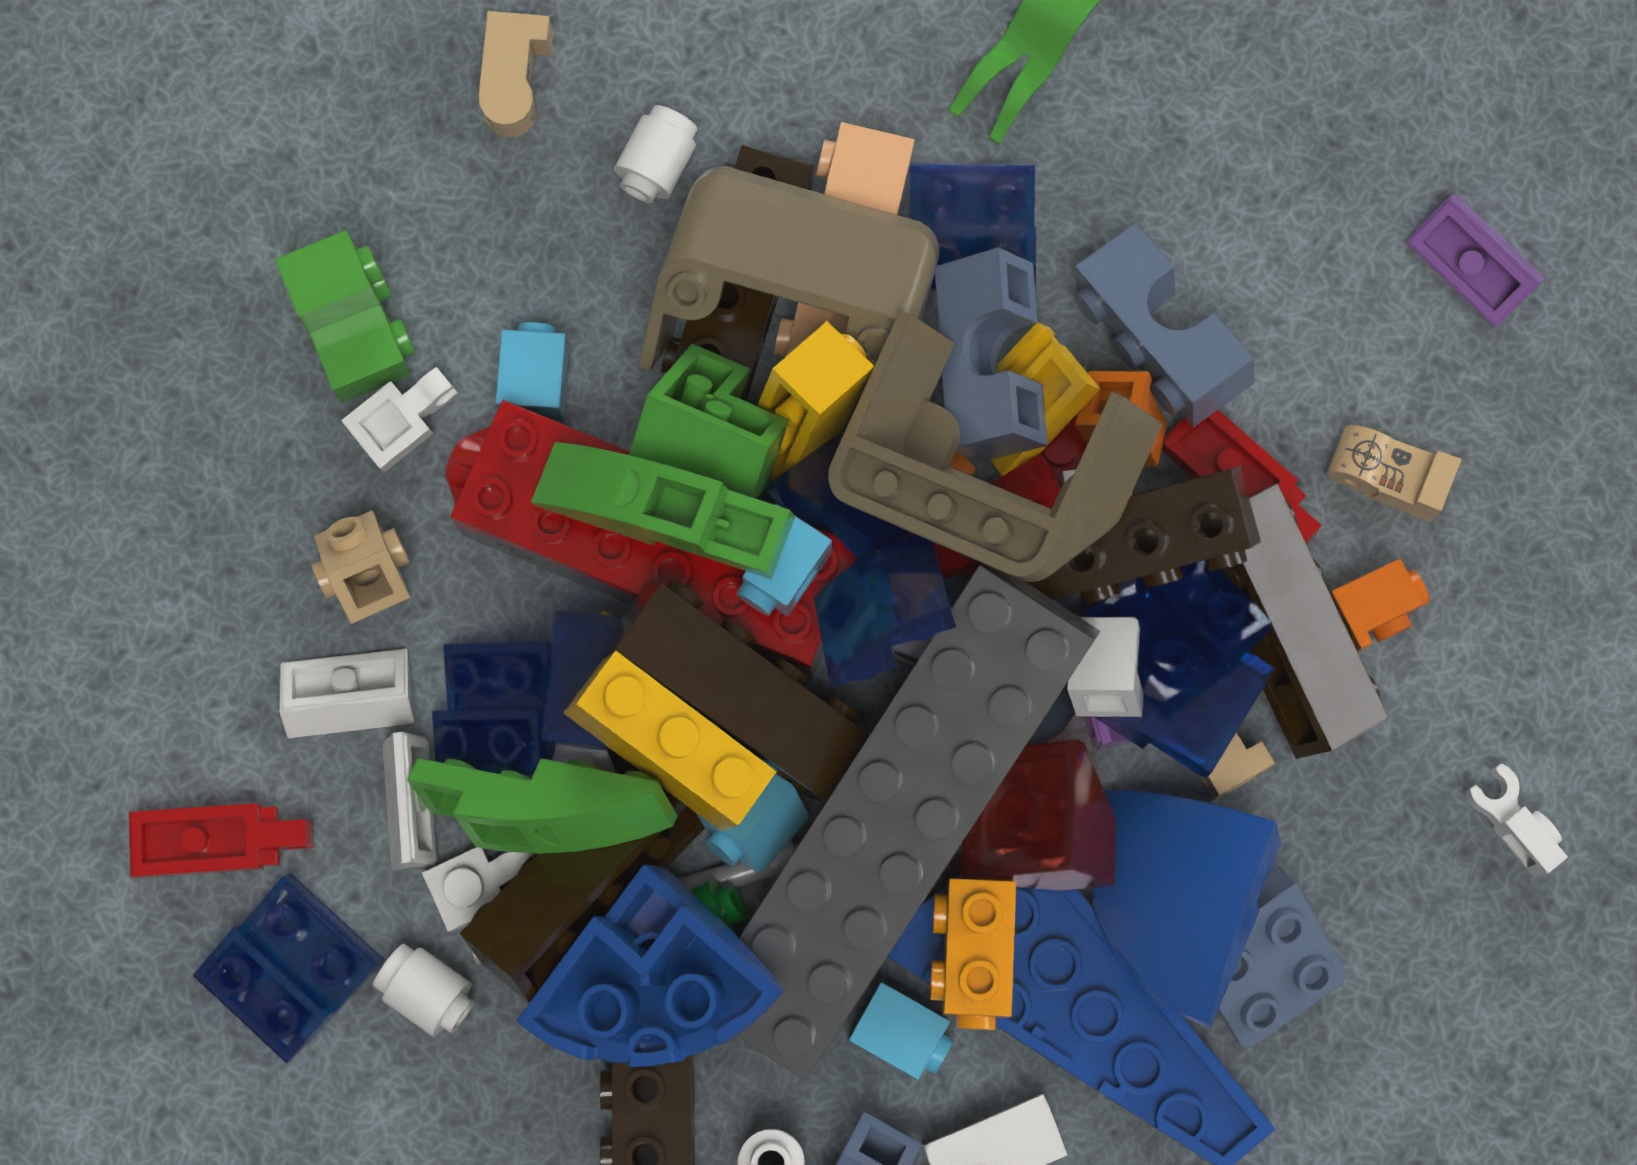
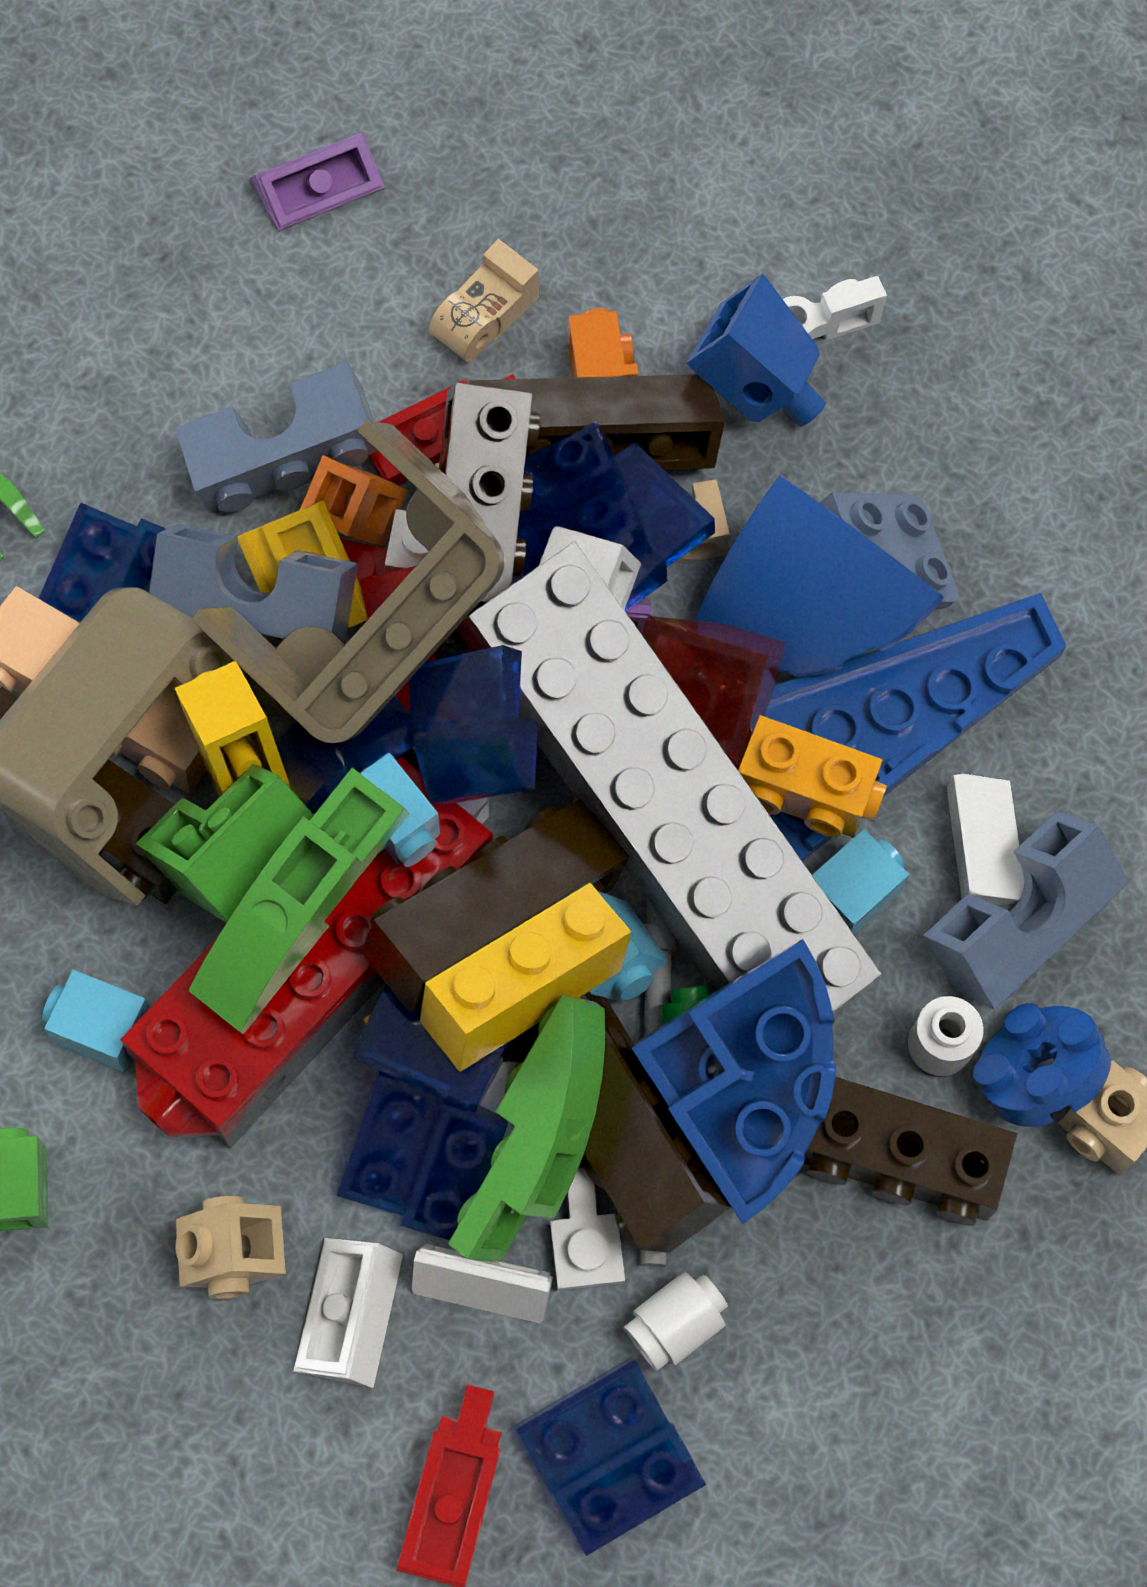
camera: 75 degrees left, 10 degrees down
white plate [341,367,458,473] -> none
none -> blue torso [686,273,826,427]

